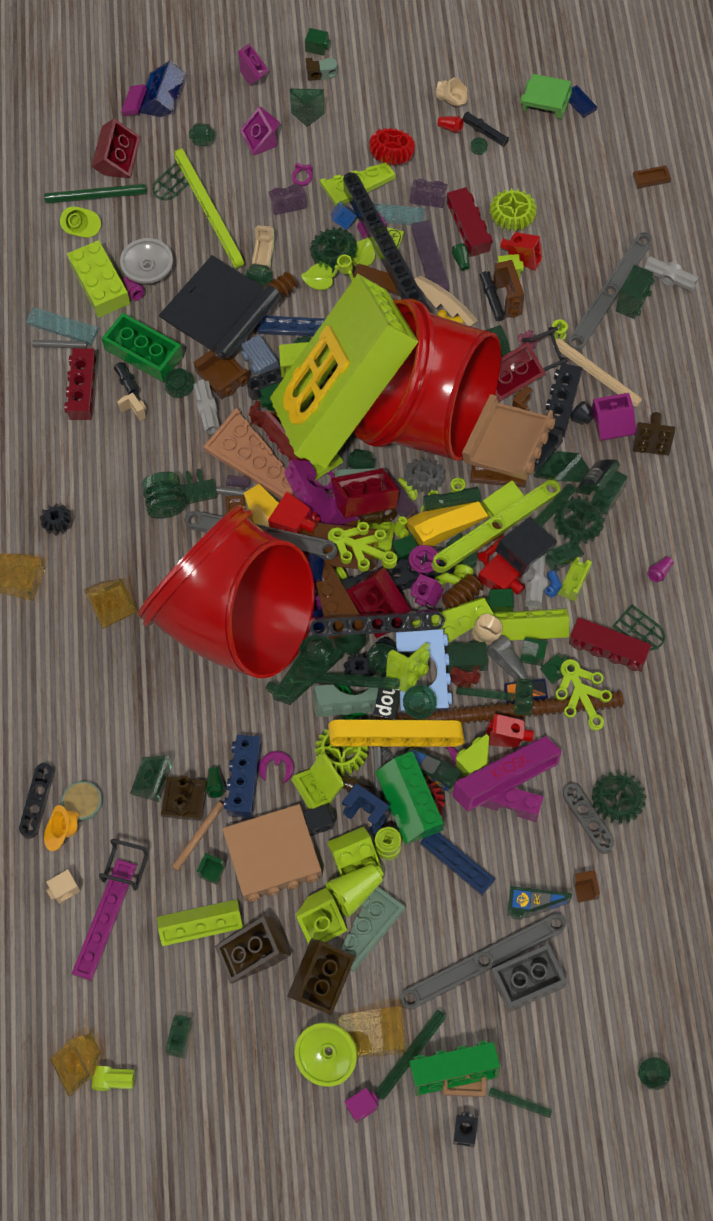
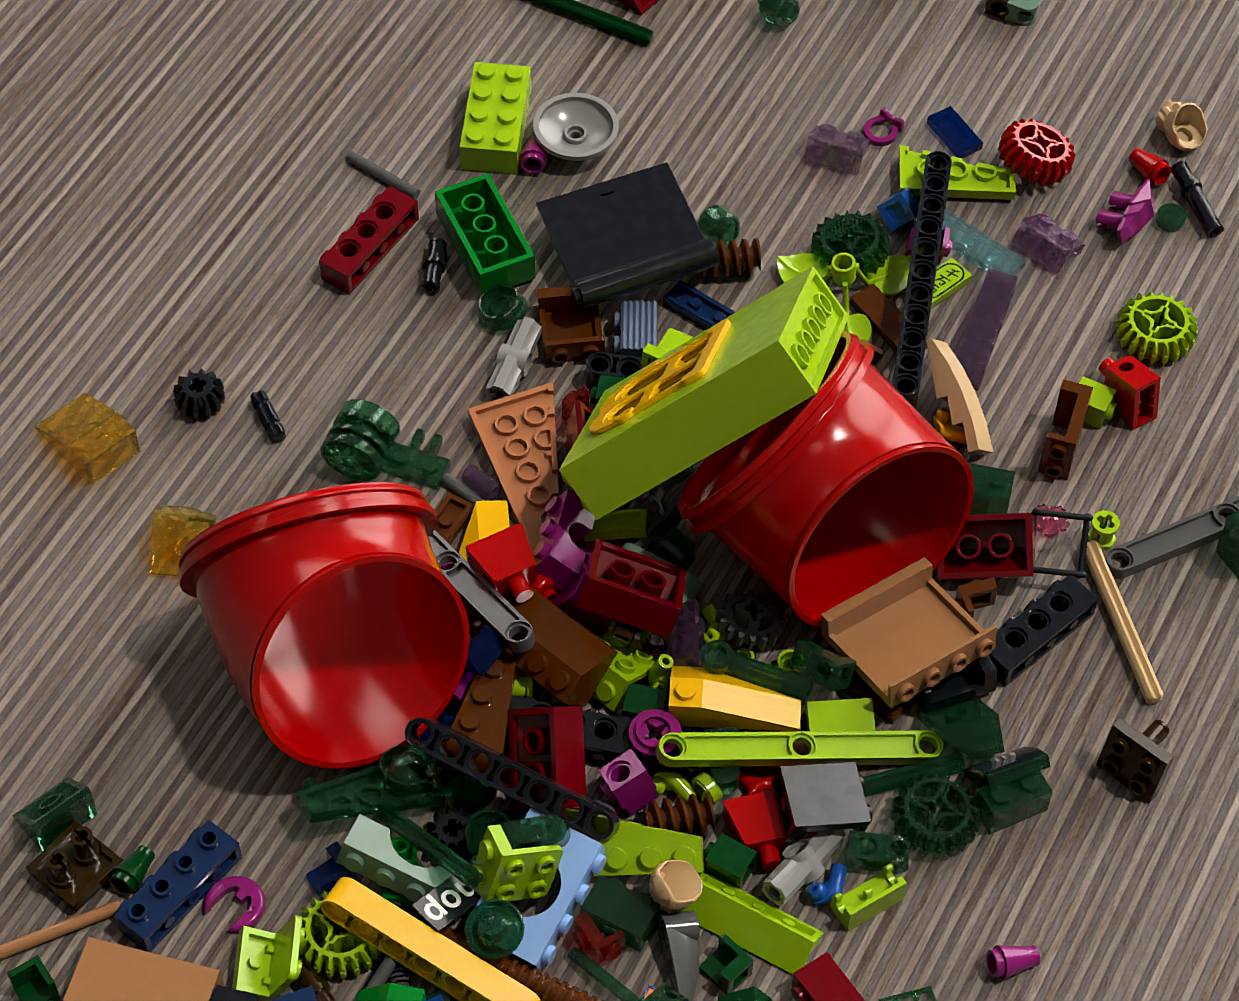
camera: 30 degrees right, 10 degrees down
clear light blue tile [26,307,99,345] -> none
lime piece [60,206,101,238] -> none
tan bracket [117,393,146,421] -> none
clear green window [152,161,189,201] -> none
lime beam [173,148,244,269] -> none
magenta slope [240,106,280,155] -> none
tan animal [252,225,274,270] -> none
clear green slope [290,88,325,127] -> none
lime plant [328,522,397,572] -> none
dark red brick [446,187,493,257] -> none
dark green cone [451,243,470,271] -> none
black pin [479,271,506,322] -> none
black cone [570,401,594,425] -> none
magenta slope [592,393,636,441] -> none
none -> black axle [250,390,286,443]
none -> clear blue panel [306,841,358,900]
none -> clear green leg [502,815,571,850]
none -> clear green tile [701,640,733,674]
none -> clear green leg [789,640,857,692]
none -> clear blue tile [927,106,983,158]
none -> magenta connector [1096,179,1155,244]

